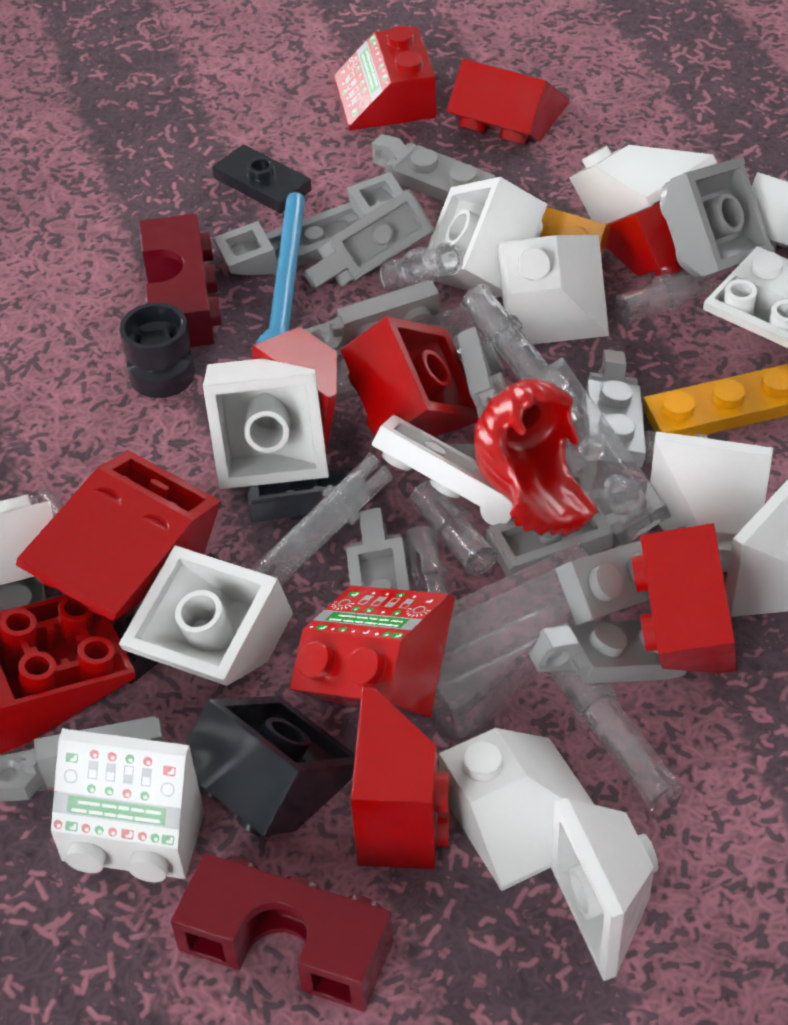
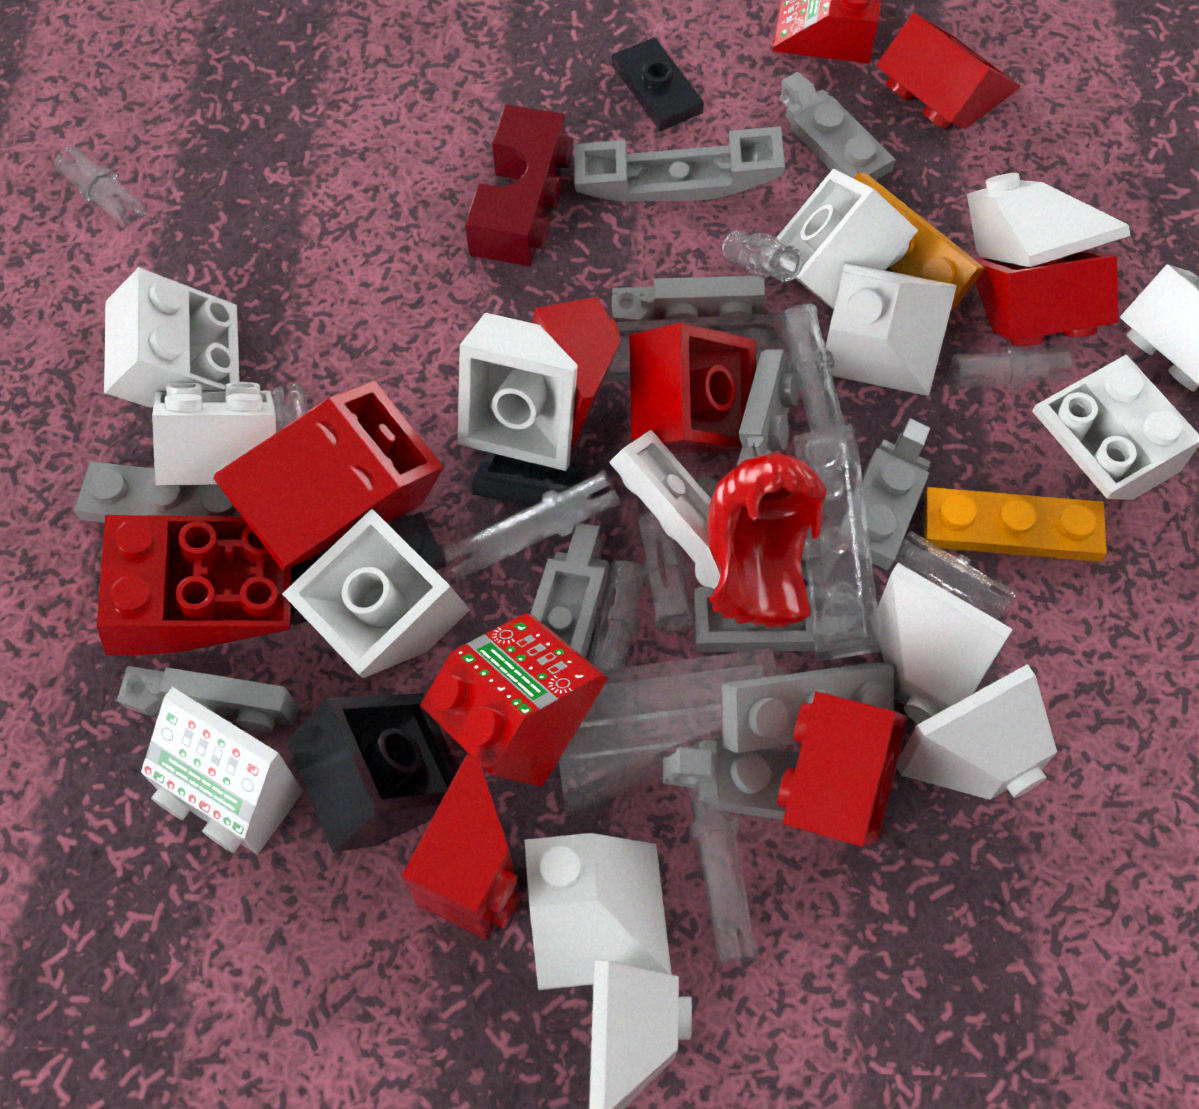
camera: 20 degrees right, 15 degrees up
black wheel [119,303,195,398] -> none
dark red arch [170,853,393,1012] -> none
dark azure piece [256,192,305,344] -> none
light grey hinge [302,188,436,288] -> none
light grey slope [659,156,774,278] -> none

